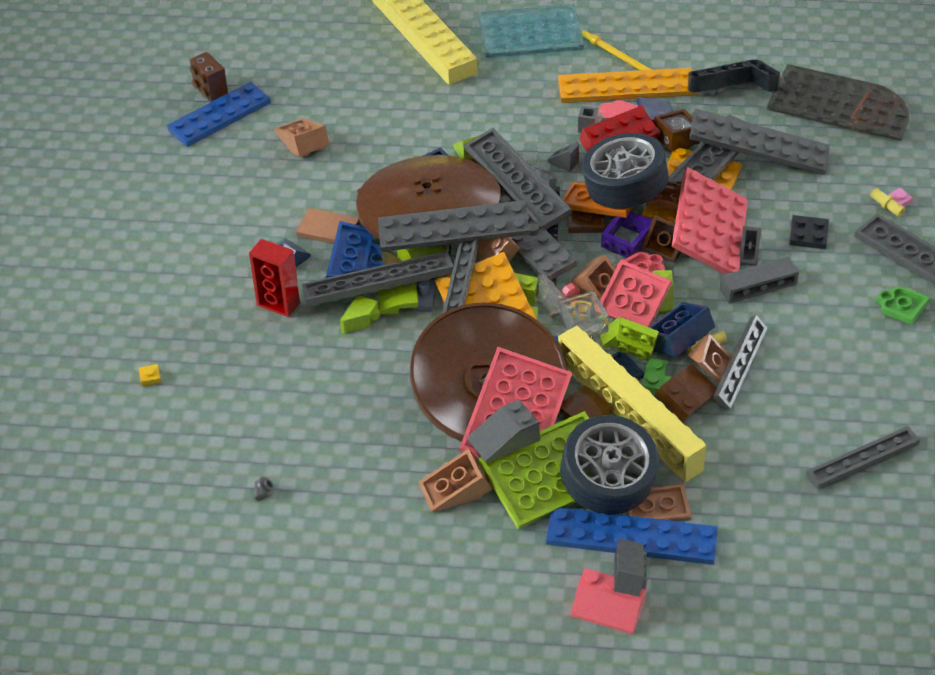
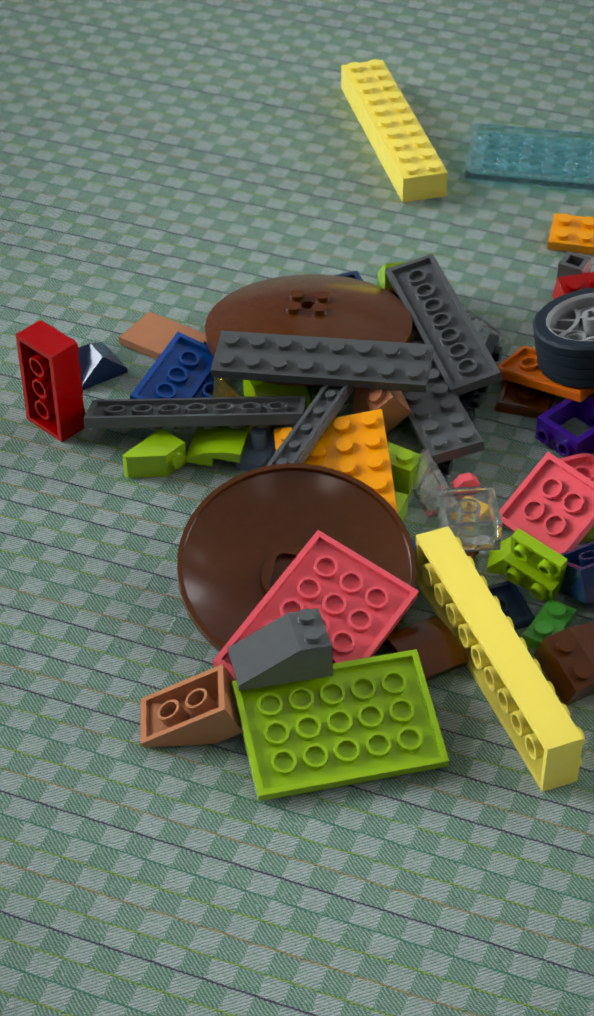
camera: 15 degrees right, 5 degrees down
blue plate [167,82,271,147] -> none
reddish brown piece [189,51,228,102] -> none
nougat slope [274,118,330,157] -> none
blue plate [546,508,718,565] -> none
dark grey slope [547,141,580,172] -> none
wheel [560,415,659,515] -> none
nougat slope [570,255,616,304] -> none
coral slope [571,568,647,635] -> none
dark grey brick [614,539,648,597] -> none
nougat tile [626,484,692,522] -> none

